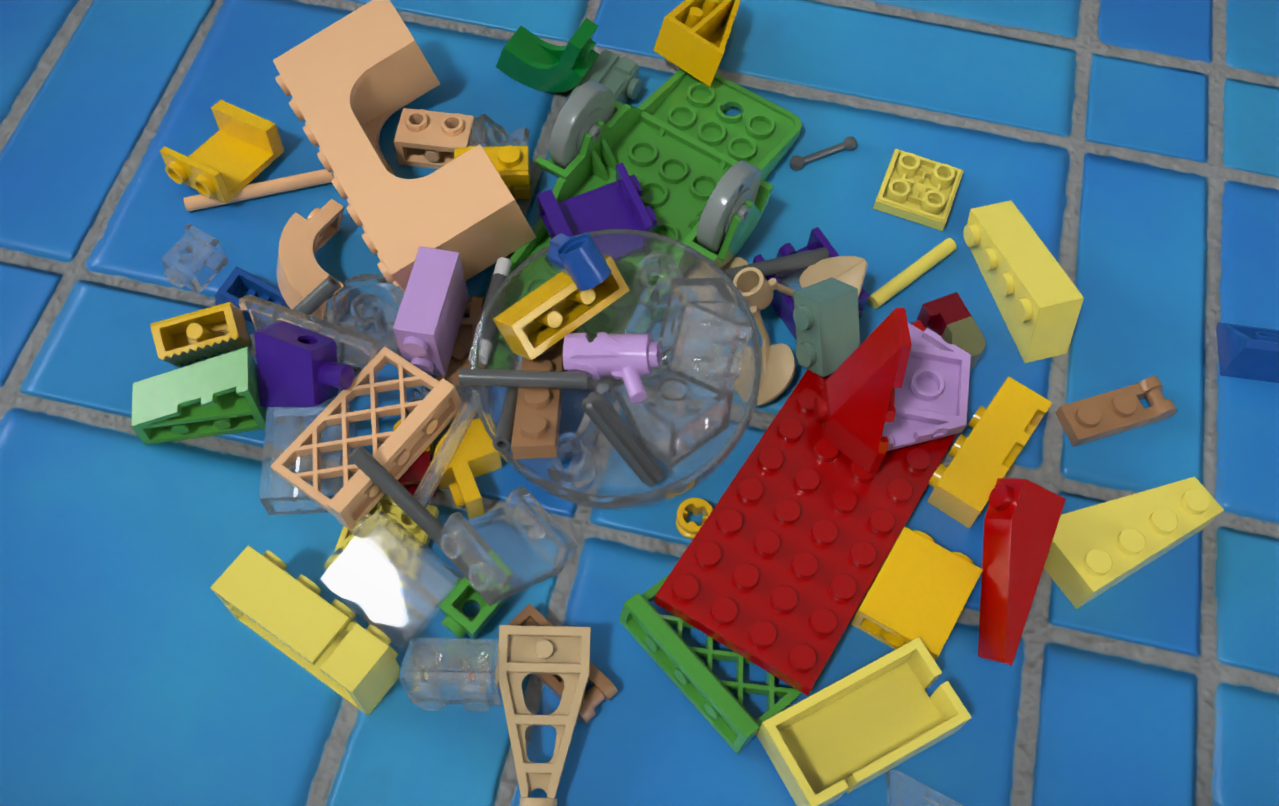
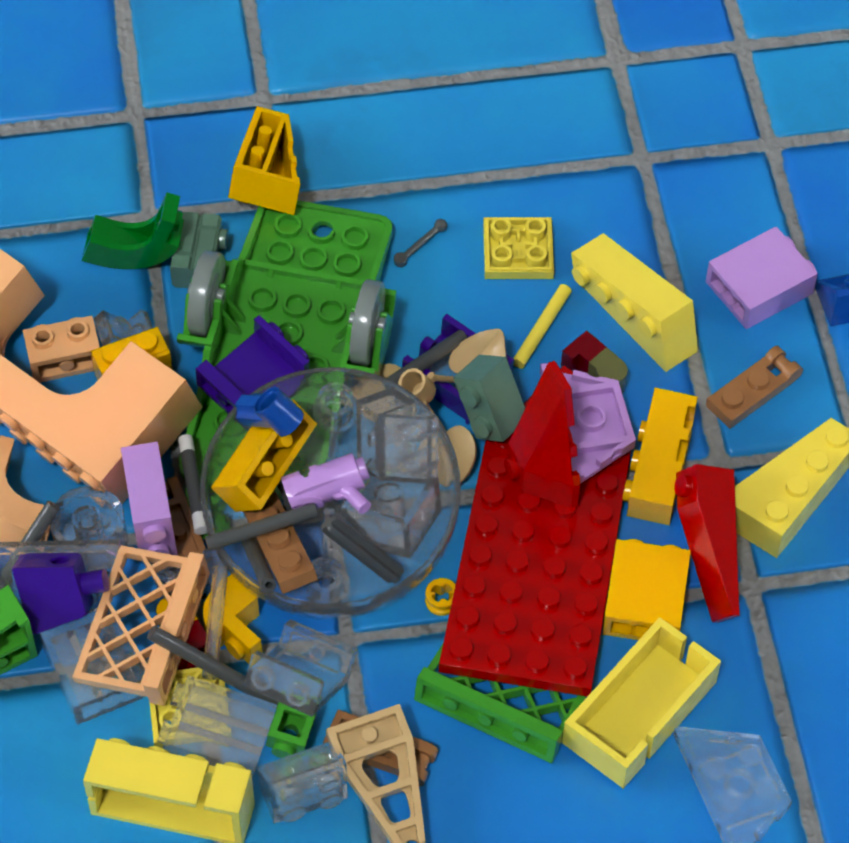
camera: 20 degrees left, 5 degrees down
none -> lavender brick [705,226,818,329]

